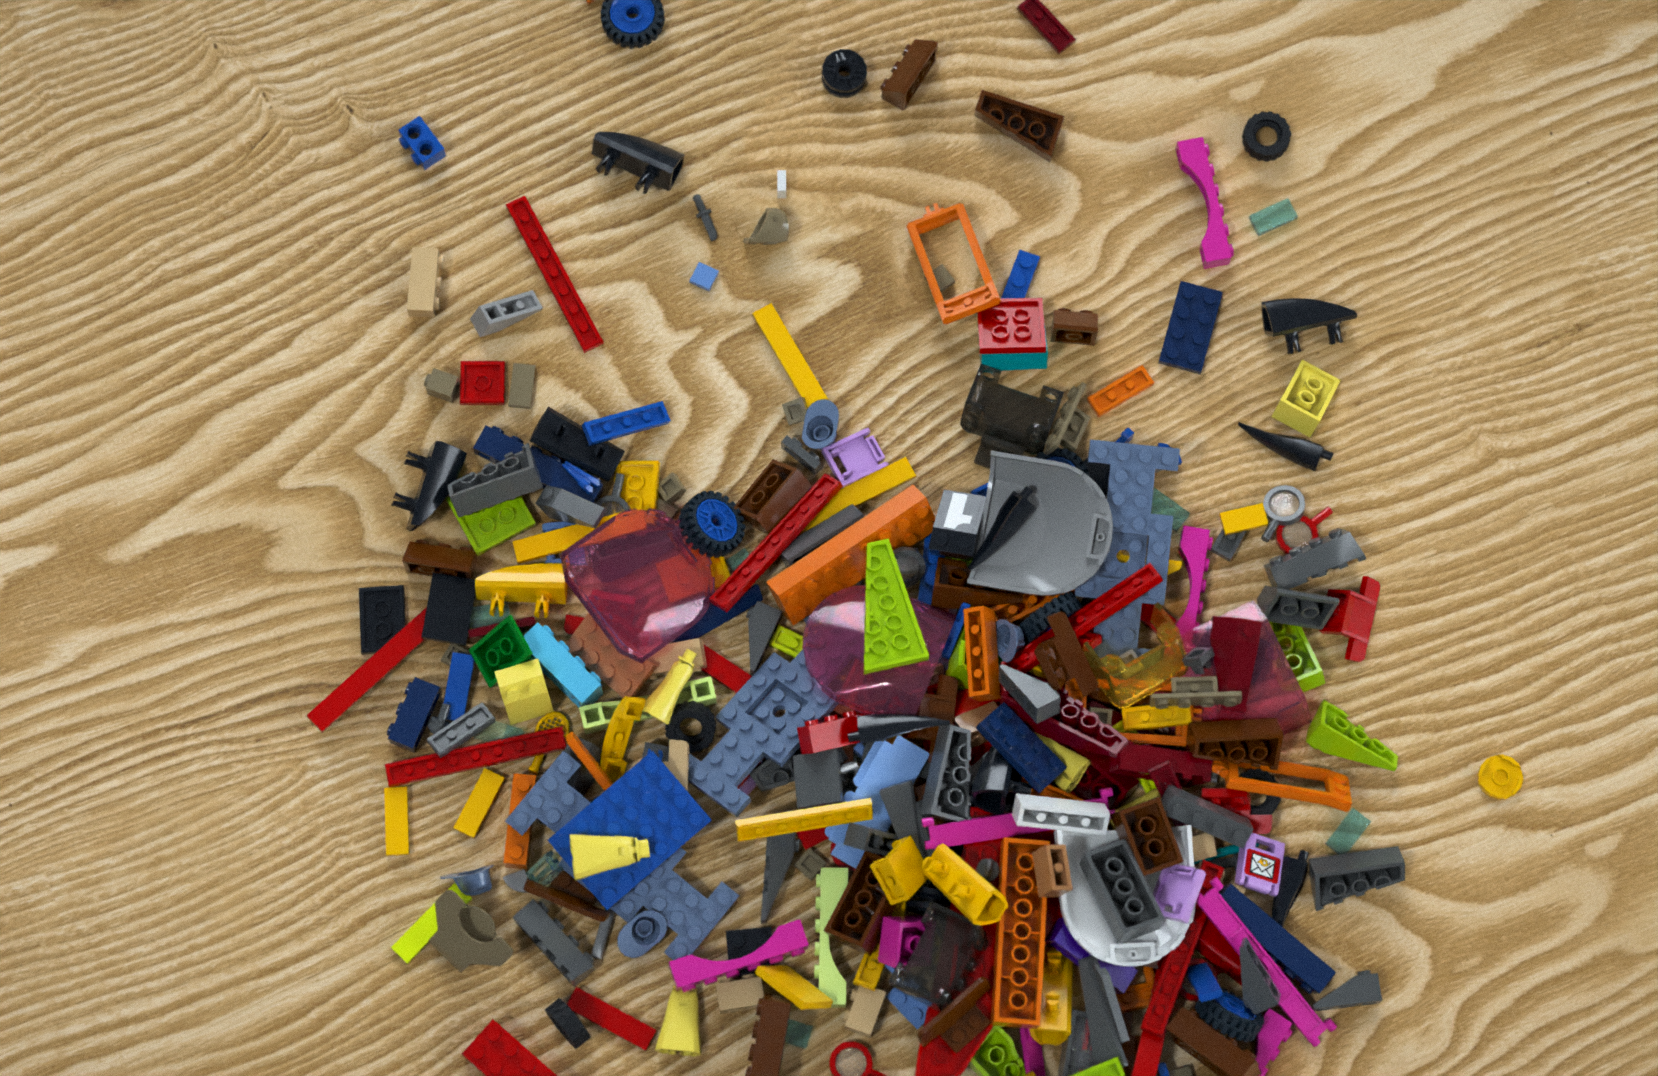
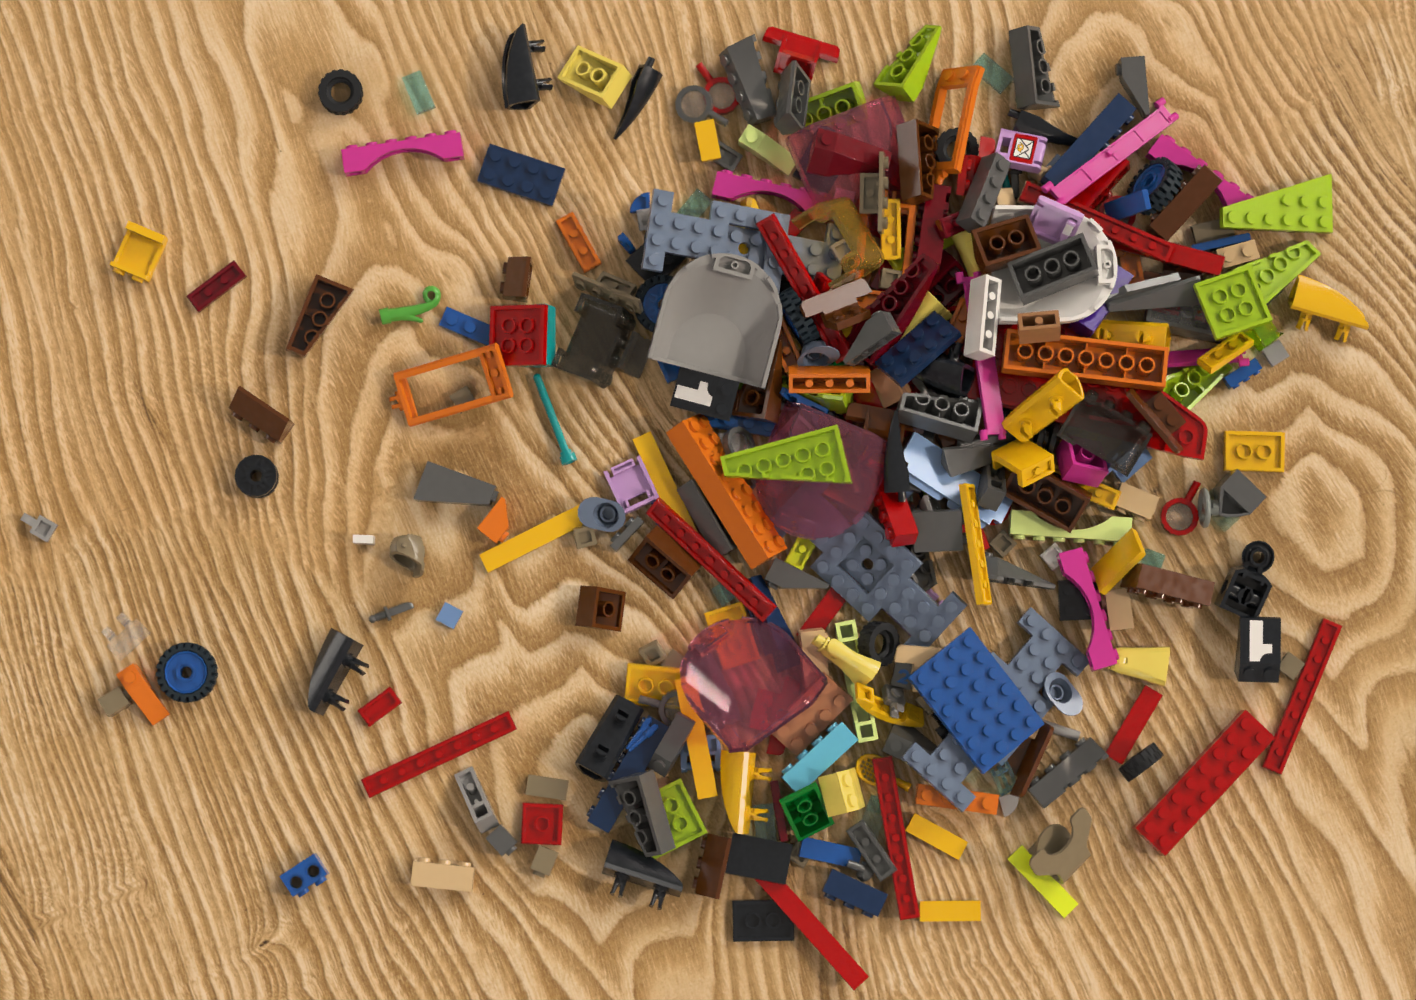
camera: 90 degrees left, 10 degrees up
sand blue piece [440,864,494,896] -> none
orange tile [566,731,613,791] -> none
light yellow piece [569,834,650,881] -> none
blue plate [582,401,671,446] -> none
wheel [679,491,745,558] -> none
black piece [968,486,1037,570] -> none
dark grey tile [976,858,999,882] -> none
dark grey tile [1182,647,1215,674] -> none
dark grey slope [1239,937,1281,1015] -> none
none -> red tile [357,687,402,727]
none -> bright green plant [379,286,441,325]
none -> dark grey slope [414,461,499,506]
none -> orange slope [477,497,509,544]
none -> dark grey brick [486,824,518,856]
none -> teal piece [533,373,577,466]
none -> reddish brown slope [575,585,626,632]
none -> yellowish green slope [738,124,799,176]
none -> light grey plate [882,684,905,719]
none -> white tile [1039,543,1063,571]

